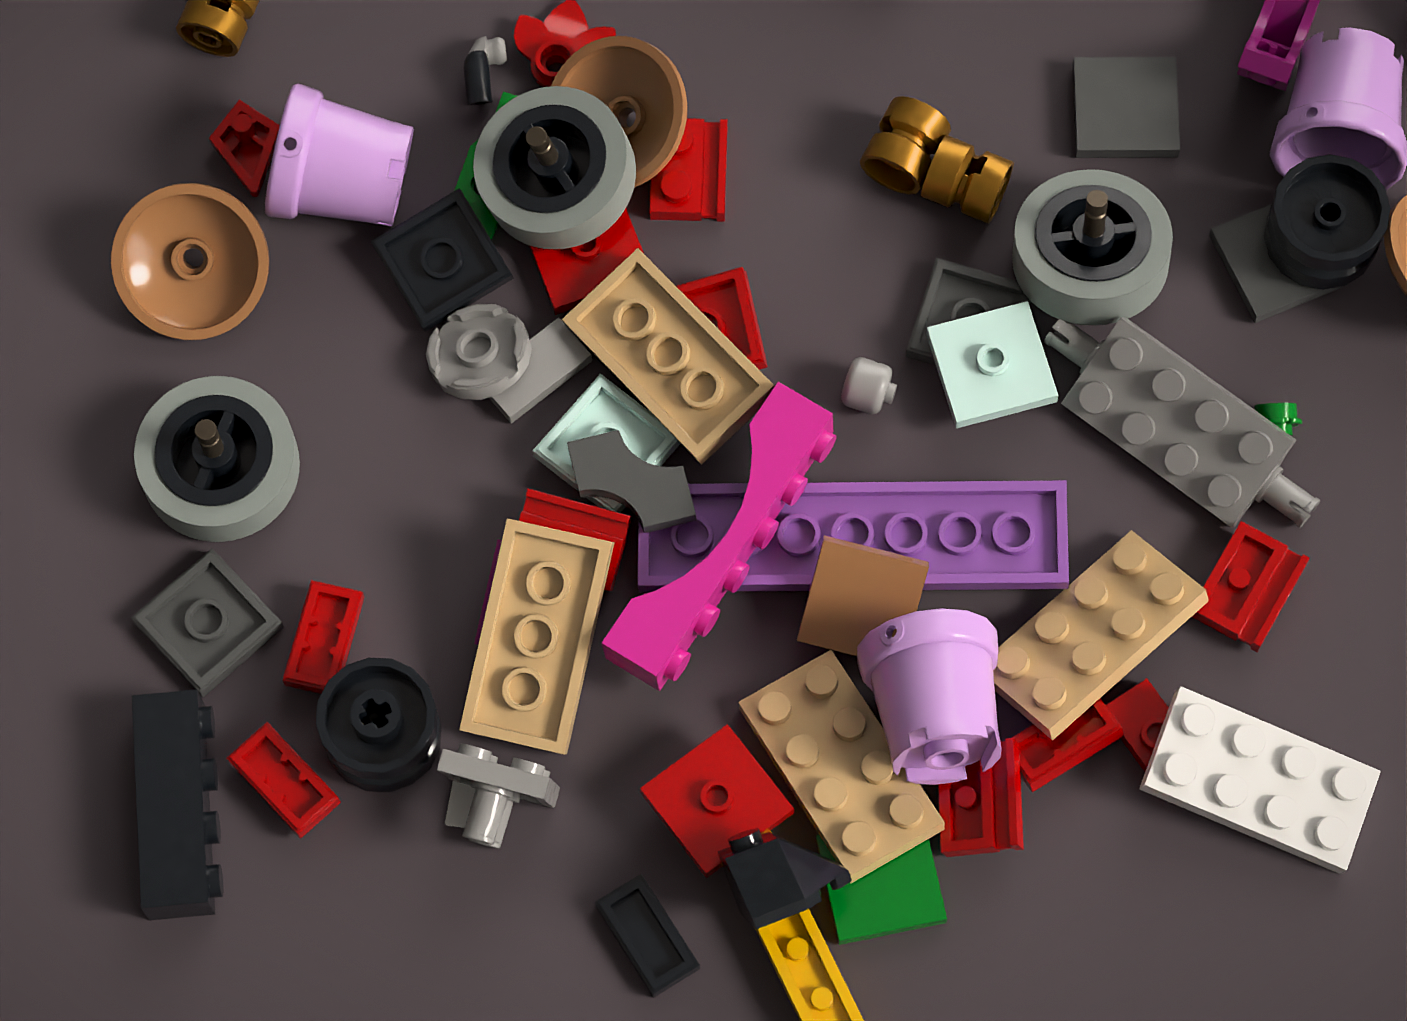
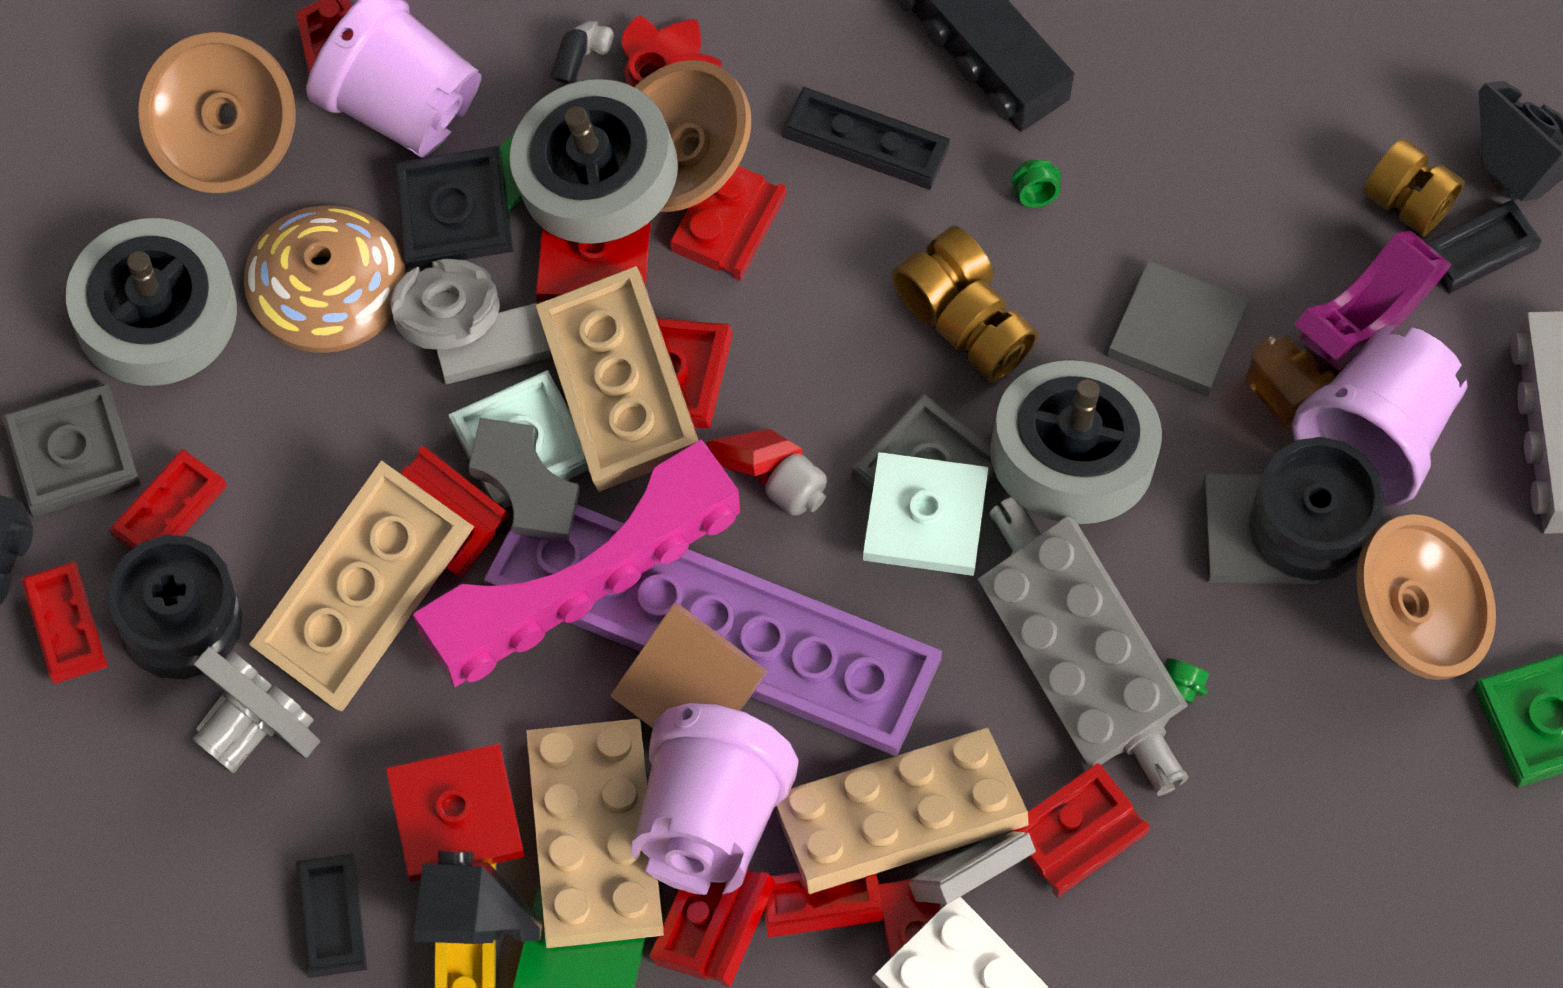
camera: 20 degrees right, 5 degrees down
none -> medium nougat dish [244,205,406,353]
none -> red piece [705,429,803,484]
none -> black tile [783,86,950,190]
none -> light grey tile [909,831,1036,904]
none -> green plate [1011,159,1062,208]
none -> clear orange brick [1245,335,1336,429]

